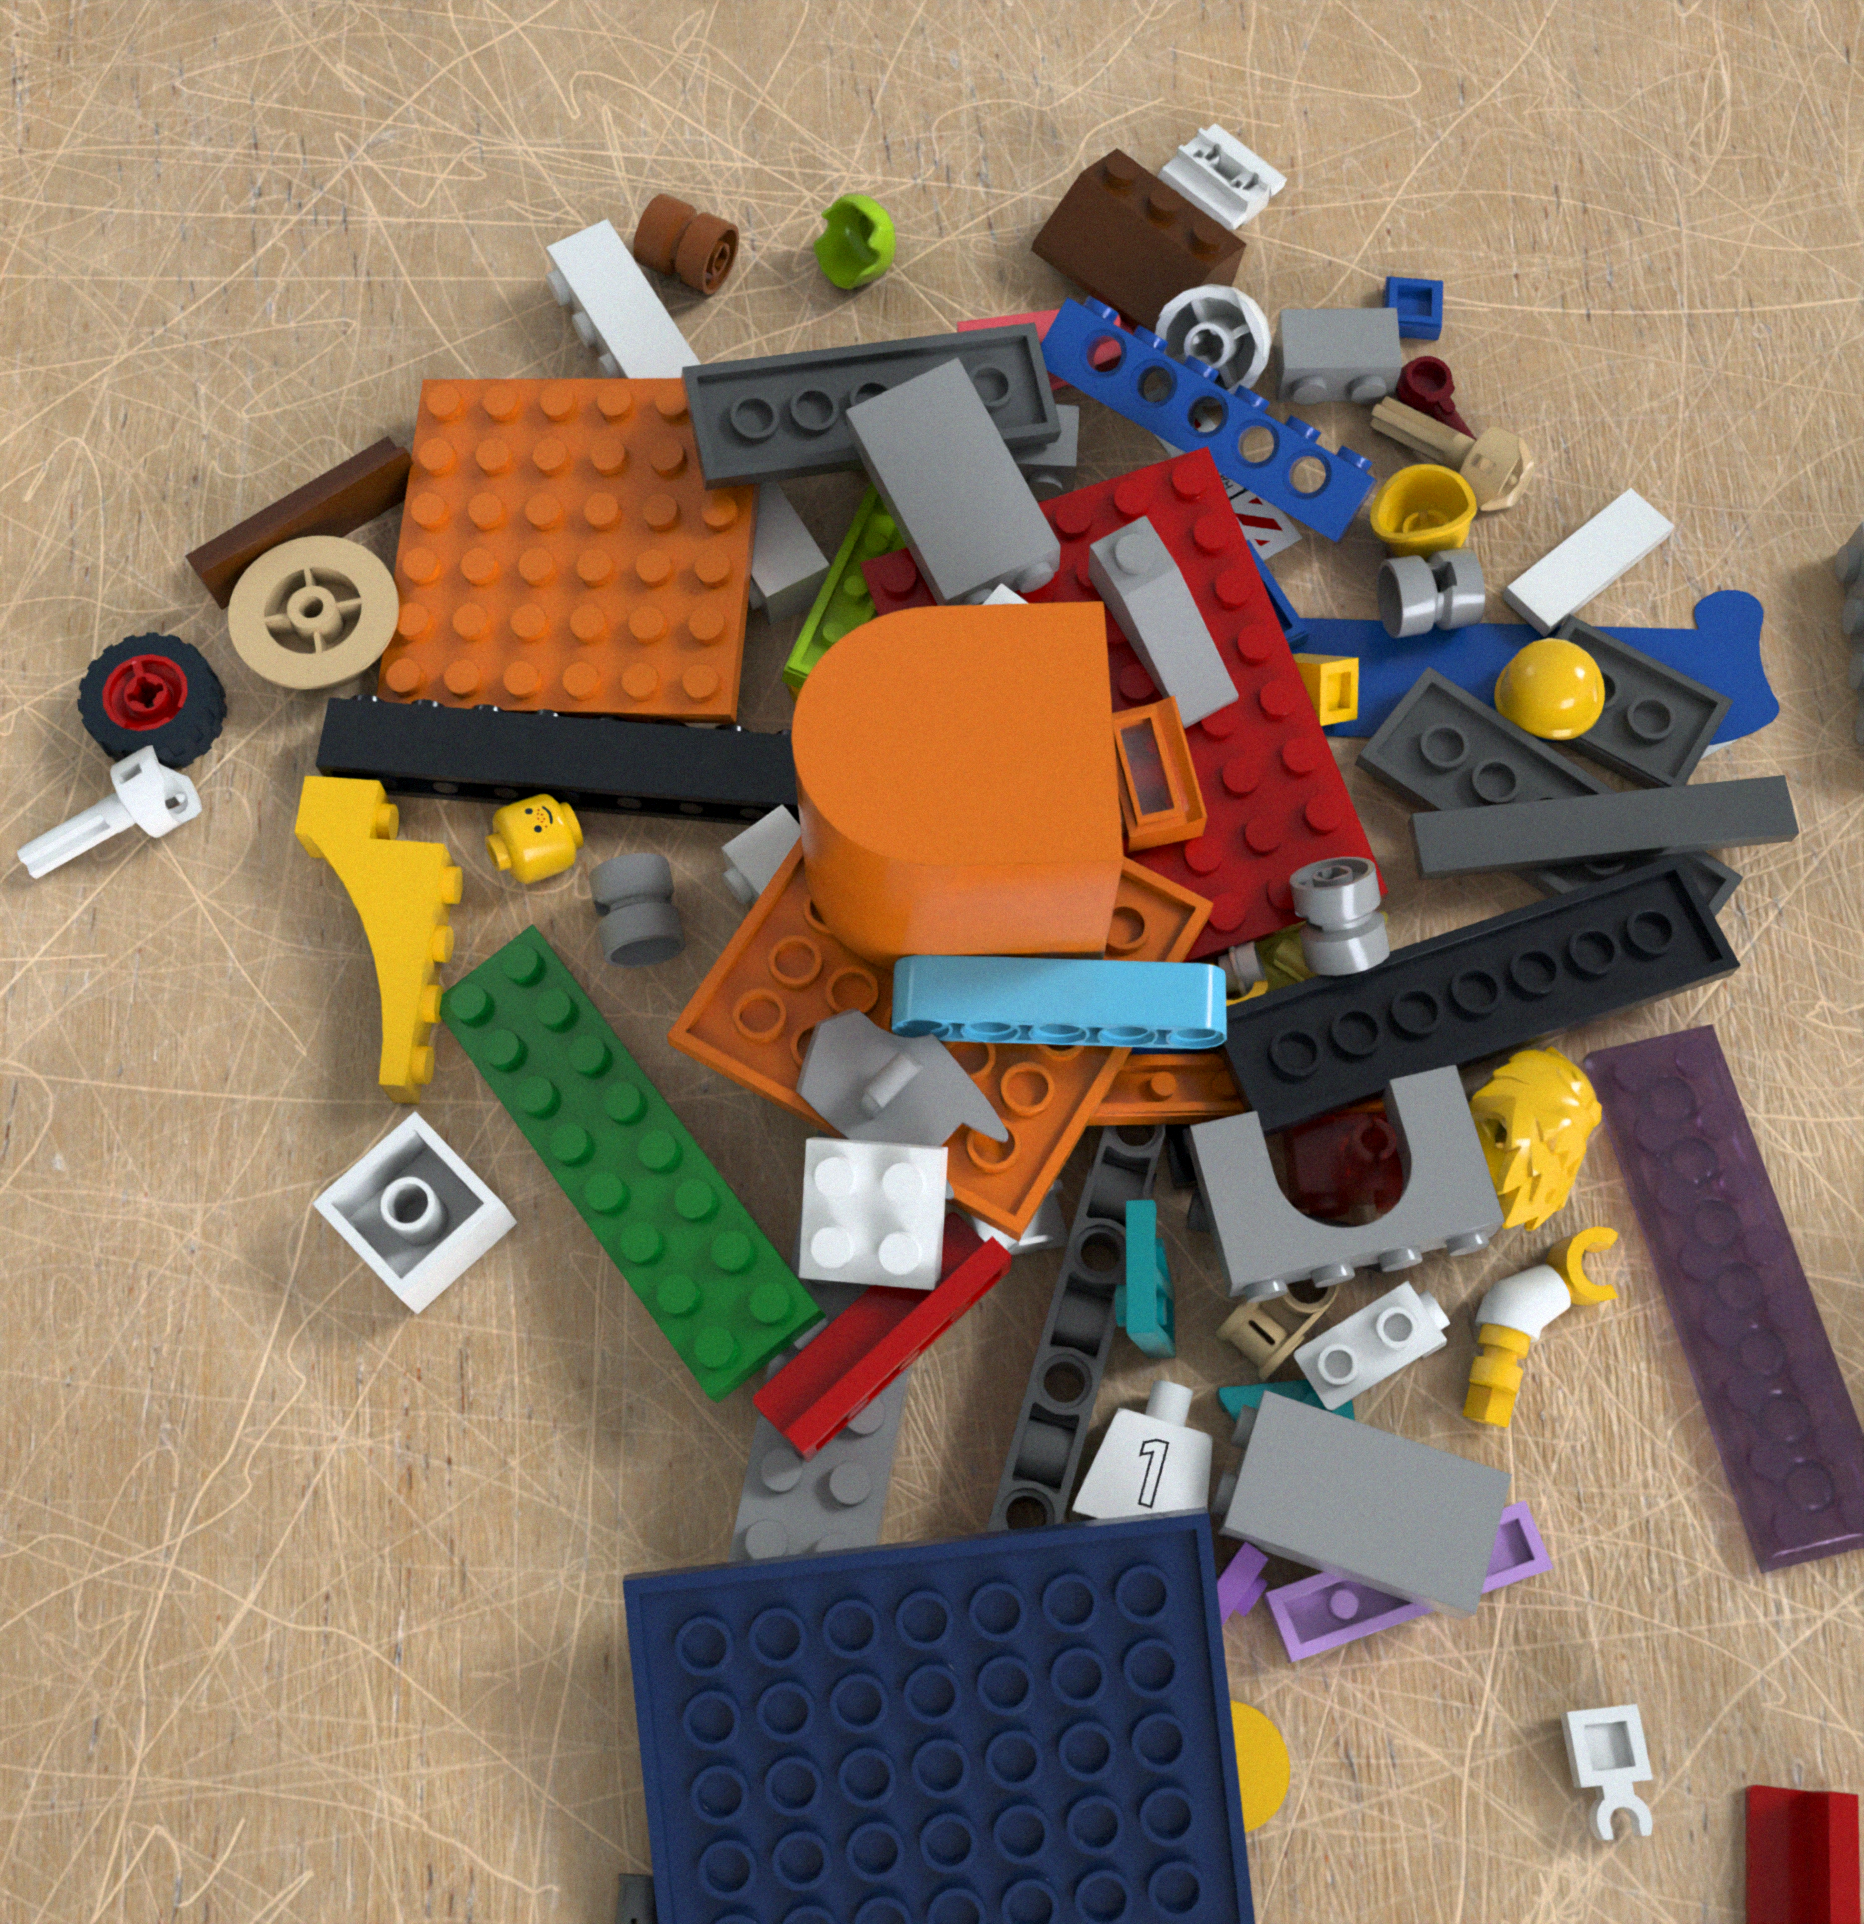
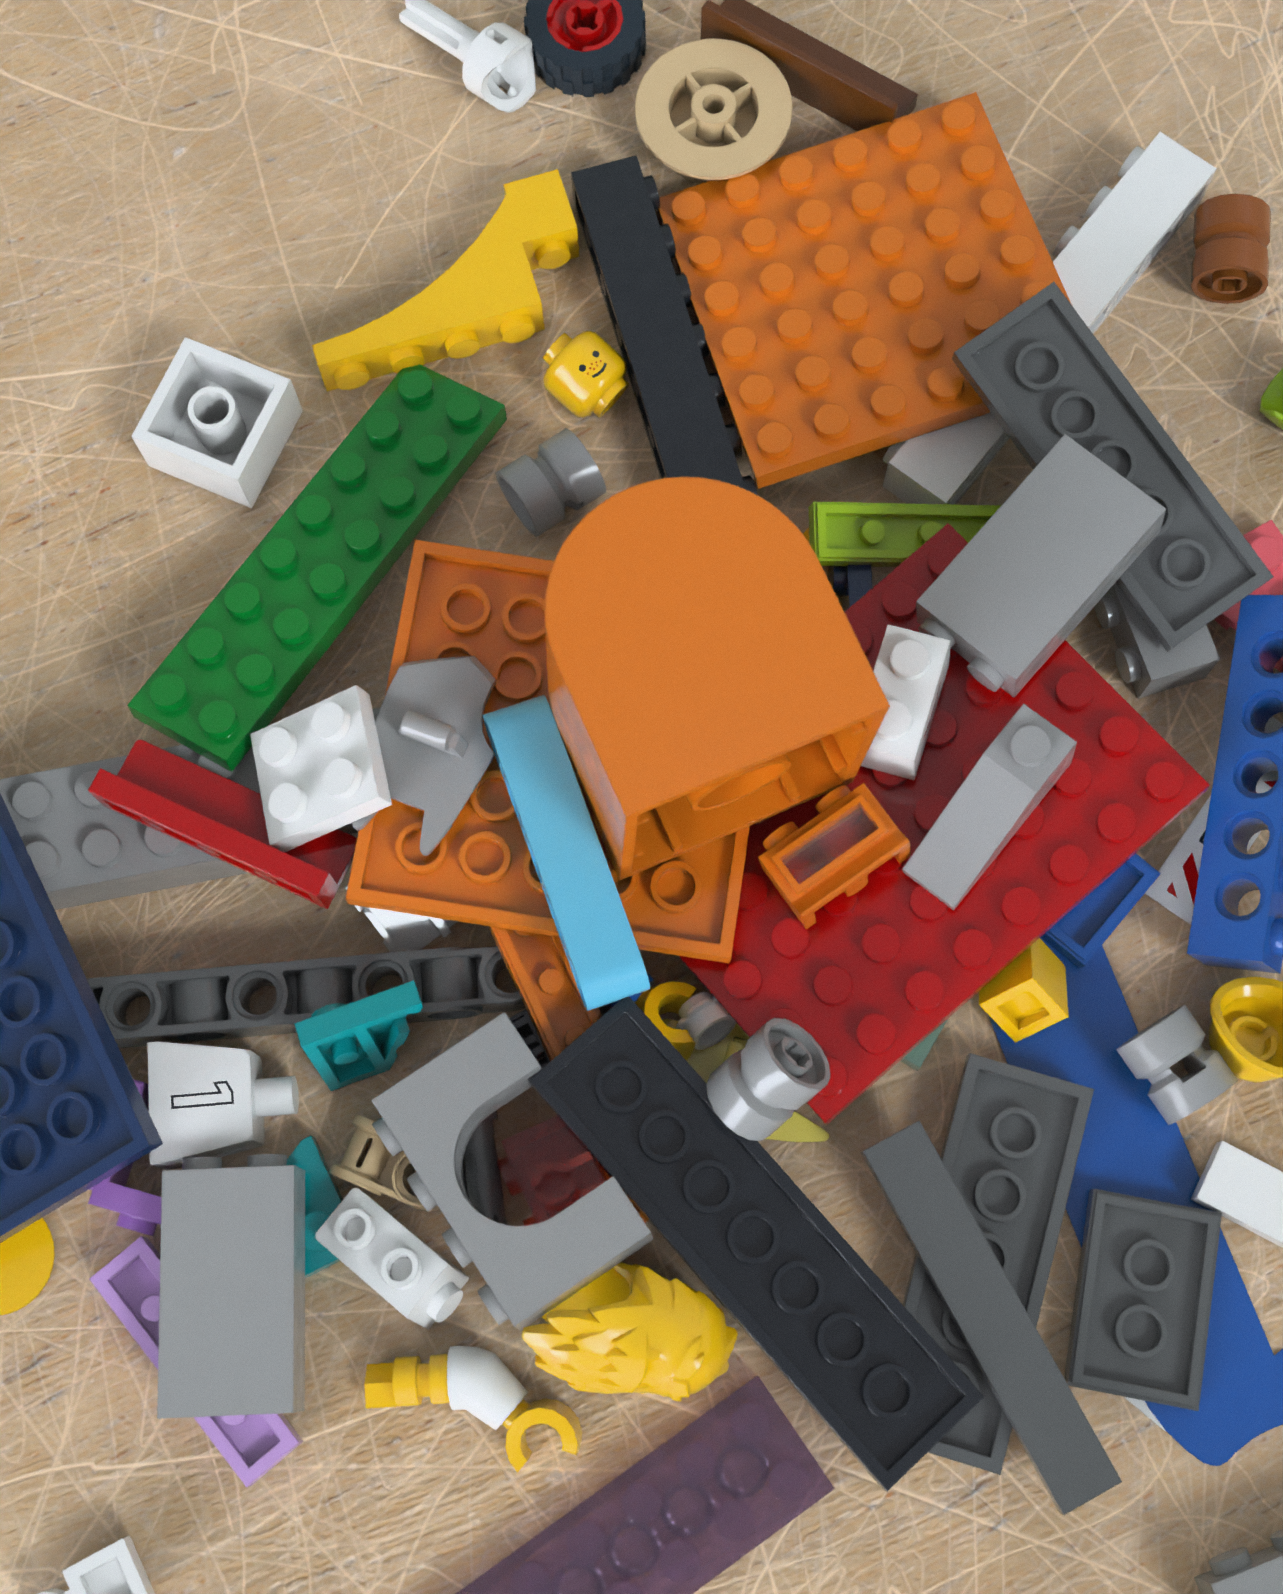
camera: 70 degrees right, 5 degrees up
yellow helmet [1494,638,1605,740] -> none

